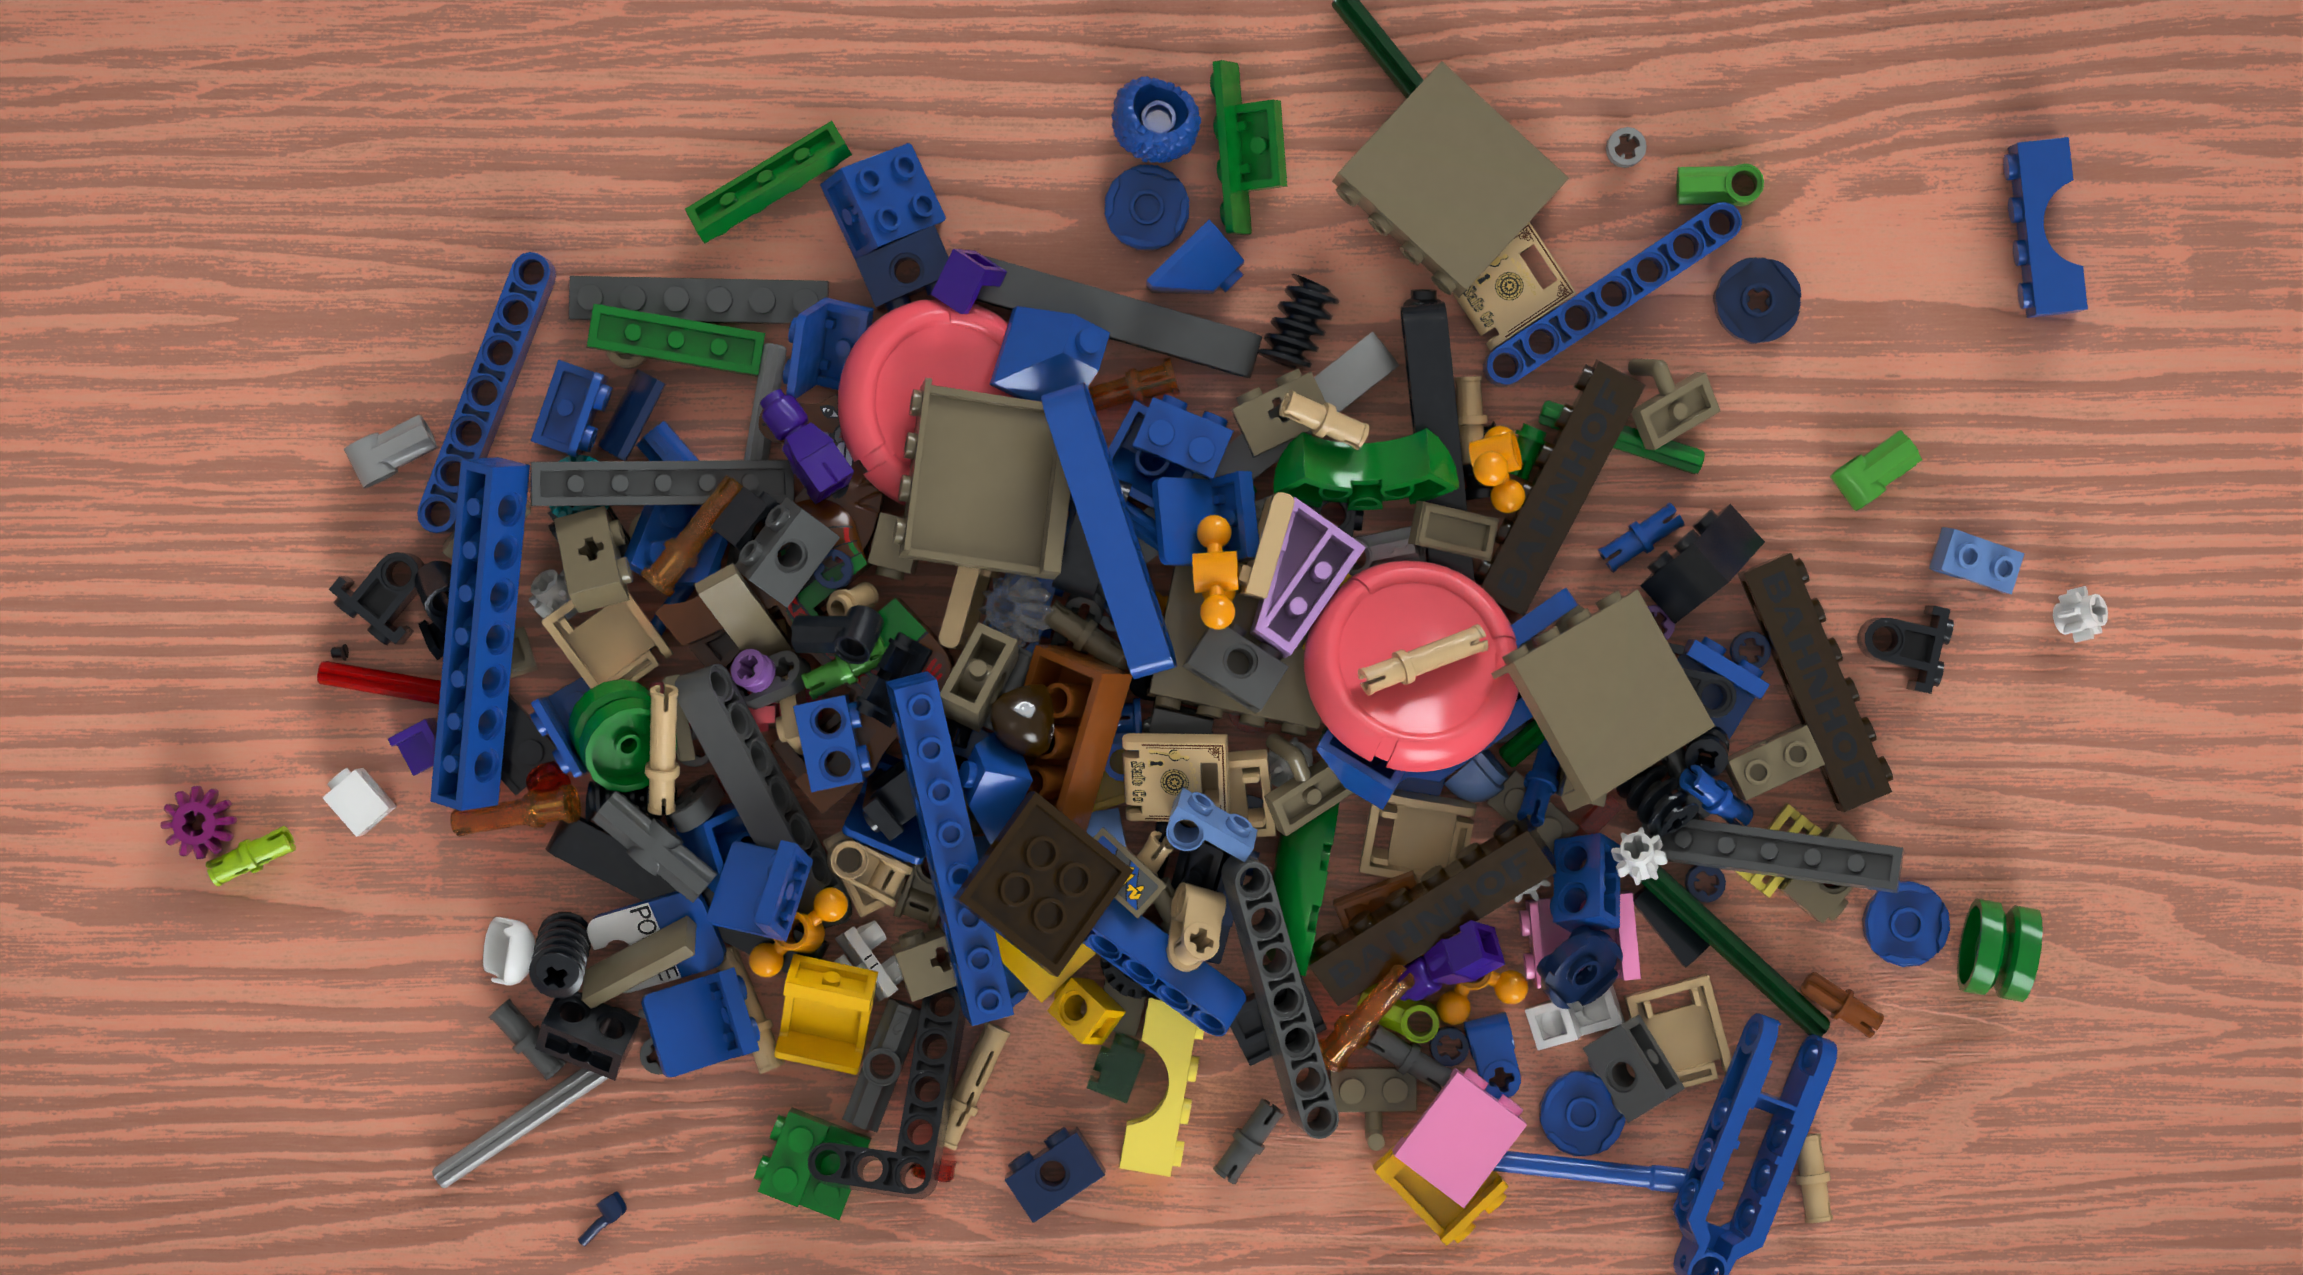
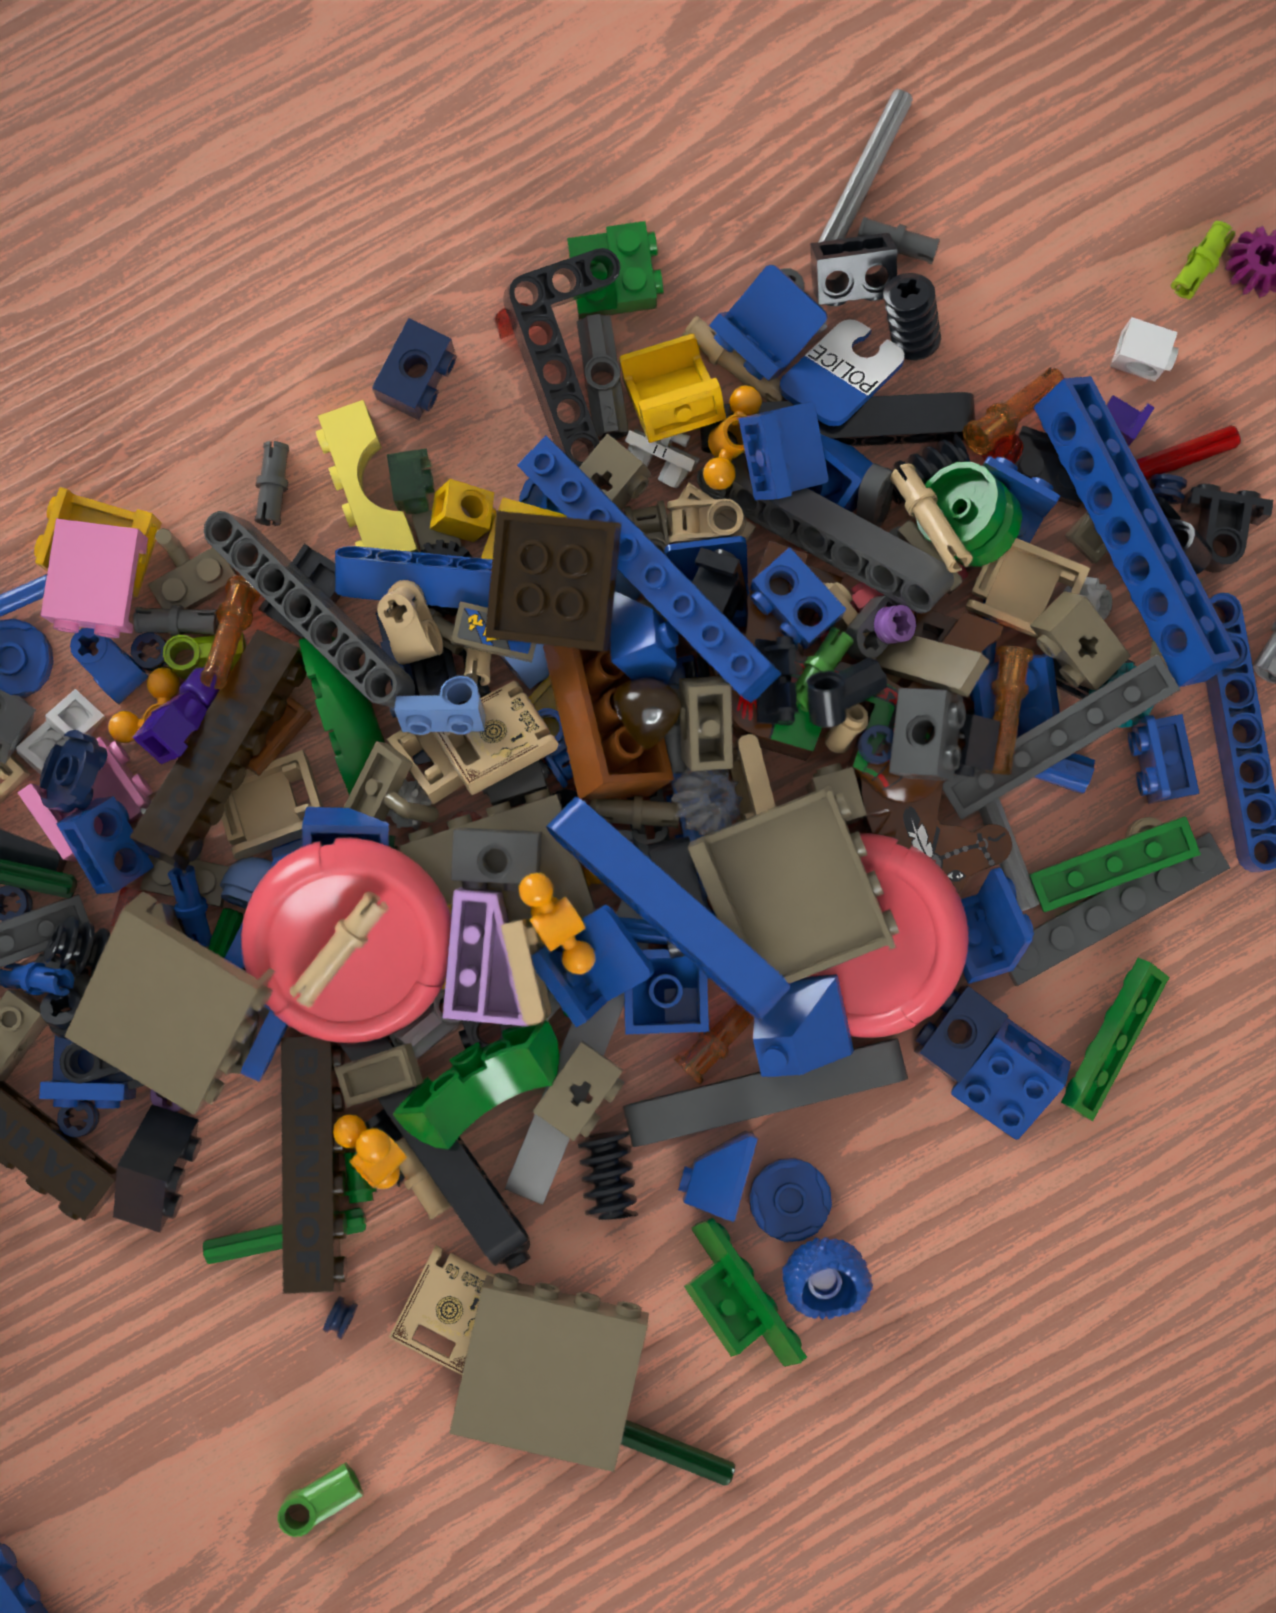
camera: 155 degrees right, 5 degrees down
black piece [331,644,349,661] -> none
white hair [483,917,535,986] -> none
dark blue hand [578,1191,627,1246] -> none
dark tan tile [582,915,697,1009] -> none
dark grey piece [592,791,718,903] -> none
dark blue slope [598,369,666,461] -> none
dark purple piece [760,389,854,505] -> none
dark purple panel [931,249,1007,314] -> none
tan pin [932,1022,1011,1150] -> none
blue bracket [1133,394,1234,480] -> none
tan pin [1279,390,1369,450] -> none
blue beam [1483,202,1742,387] -> none
blue pin [1598,502,1685,573] -> none
light grey bush [1606,127,1647,168] -> none
white gear [1611,827,1668,885] -> none
dark tan plate [1628,358,1720,450] -> none
dark blue plate [1713,257,1801,344] -> none
bright green piece [1830,430,1922,511] -> none
none -> dark blue bush [323,1296,358,1339]
none -> dark blue bush [1150,474,1188,504]

